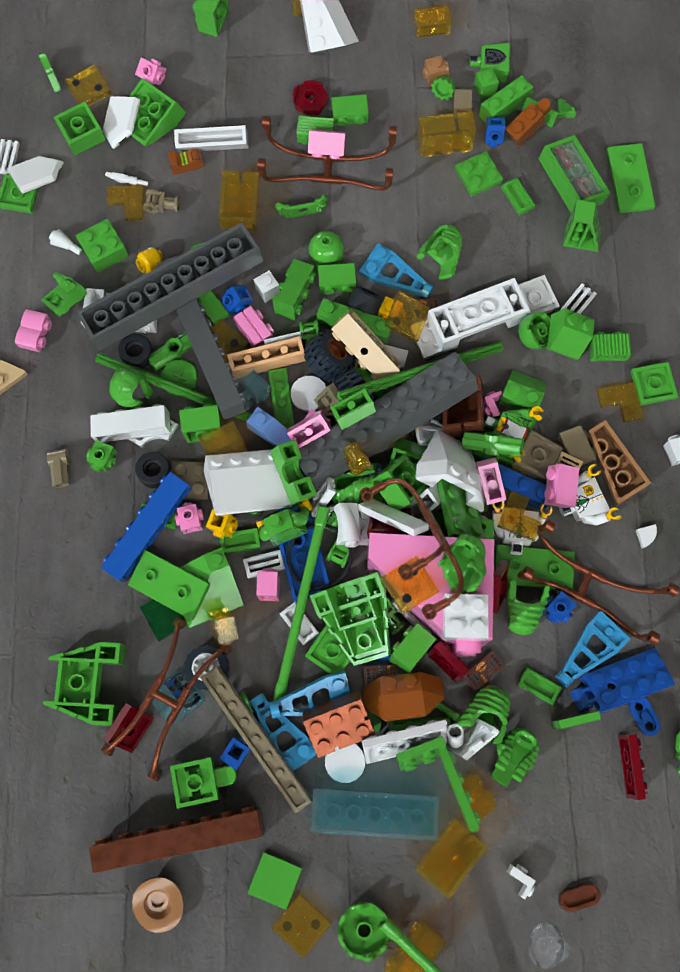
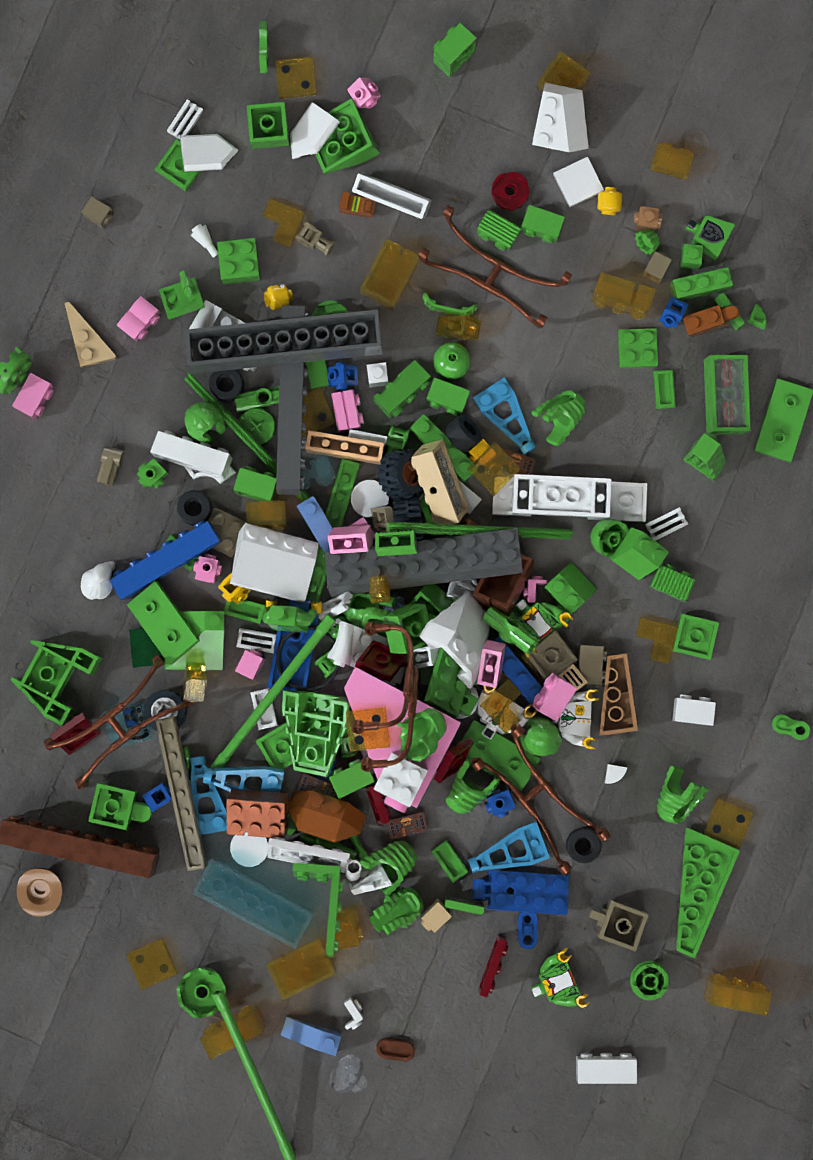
camera: 25 degrees right, 10 degrees up
white hand [105,172,149,186] -> none
bright green tile [248,852,302,910] -> none
bright green arch [270,440,317,506] -> none
bright pink brick [308,129,346,159] -> none
white tile [358,499,429,536] -> none
none -> white hair [81,561,115,600]
none -> medium blue slope [281,1016,342,1056]
none -> tan brick [421,898,452,933]
none -> clear yellow slope [436,315,481,340]
none -> bright green hair [518,716,562,756]
none -> white tile [553,157,604,208]
none -> black tyre [566,827,602,863]
none -> yellow head [597,187,623,215]

